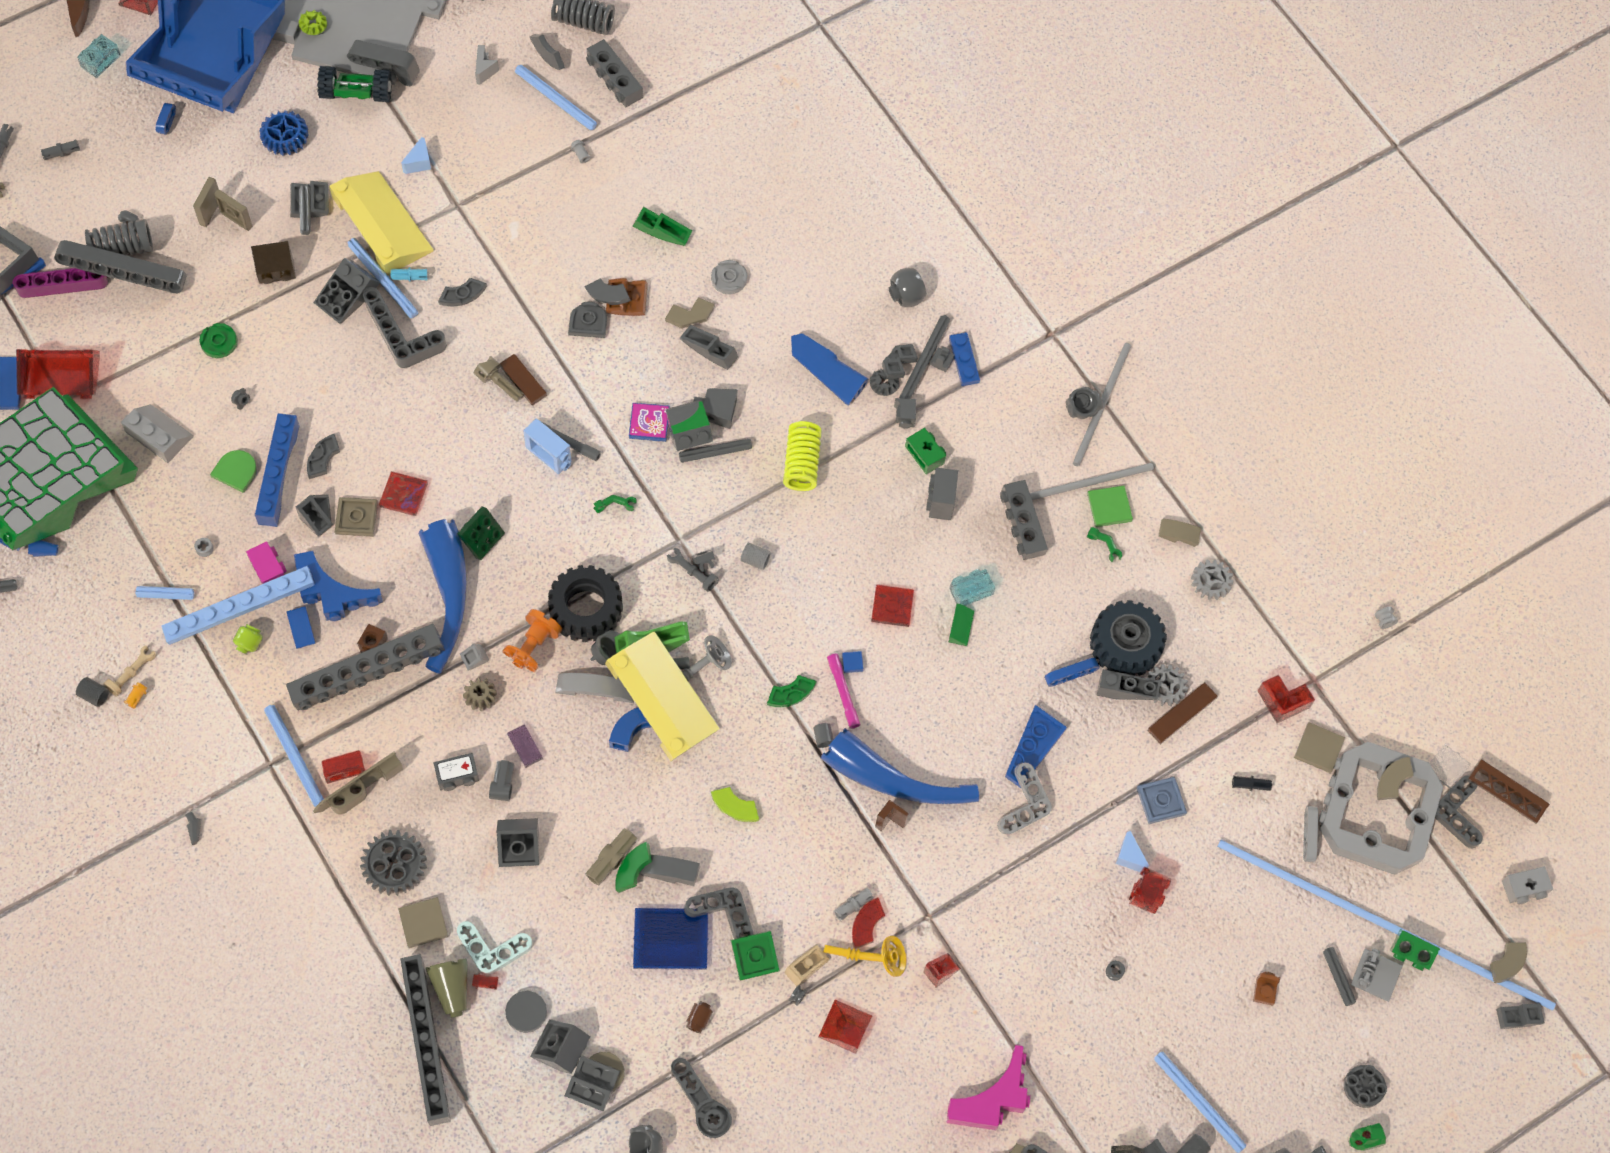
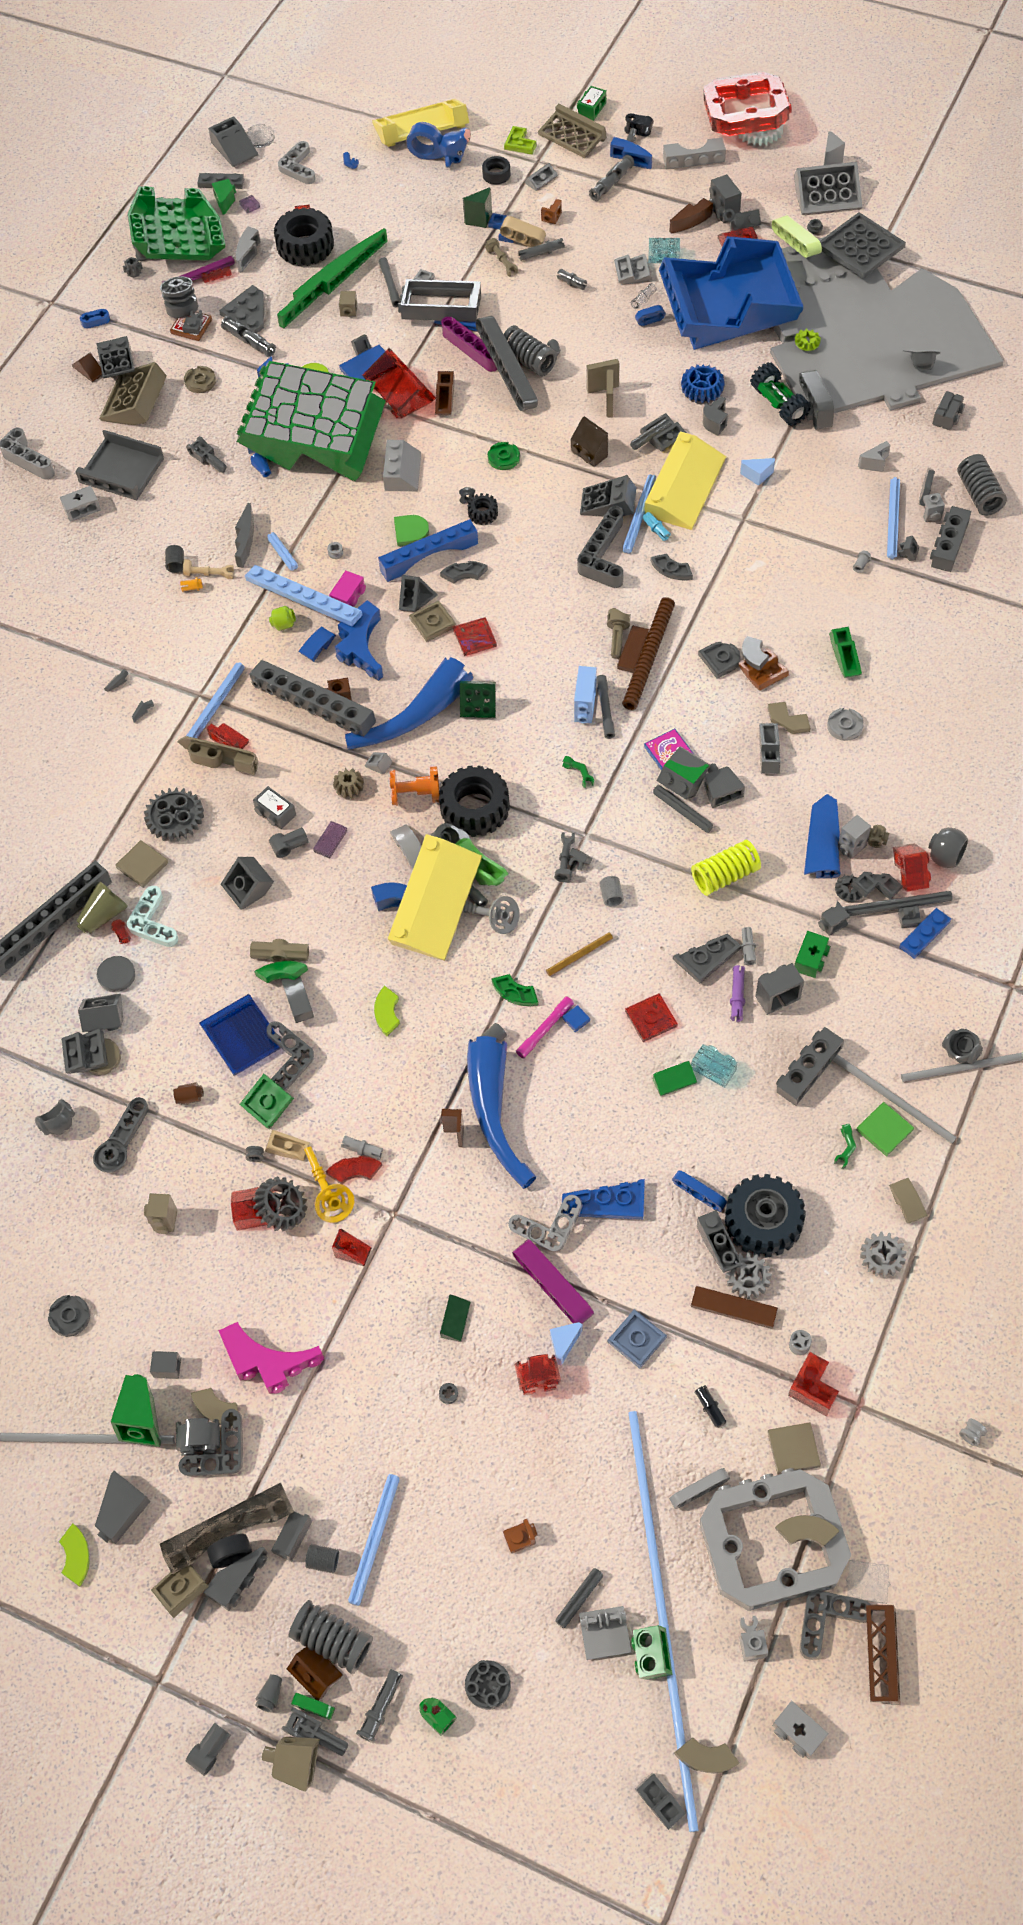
camera: 65 degrees right, 5 degrees down
none -> dark grey bar [132,700,154,723]
none -> dark tan brick [144,1193,178,1234]
none -> dark grey slope [234,503,254,568]
none -> dark grey gear [253,1176,308,1232]
none -> reddish brown slope [435,371,455,415]
none -> dark green slope [440,1294,471,1342]
none -> black tyre [467,493,498,525]
none -> magenta beam [512,1239,594,1324]
none -> pearl gold bar [546,932,613,976]
none -> light grey slope [614,254,652,284]
none -> reddish brown piece [622,597,675,710]
none -> clear pin [631,283,657,309]
none -> dark grey wing [673,933,741,984]
none -> dark grey brick [703,396,728,436]
none -> medium lavender pin [730,965,745,1022]
none -> light grey brick [739,1616,768,1662]
none -> light grey axle [741,927,756,965]
none -> light grey wheel [789,1330,812,1355]
none -> light grey brick [838,815,871,859]
none -> dark tan gear [868,825,889,848]
none -> clear red brick [893,843,931,892]
none -> dark grey tile [898,536,919,561]
none -> light grey bracket [923,493,945,522]

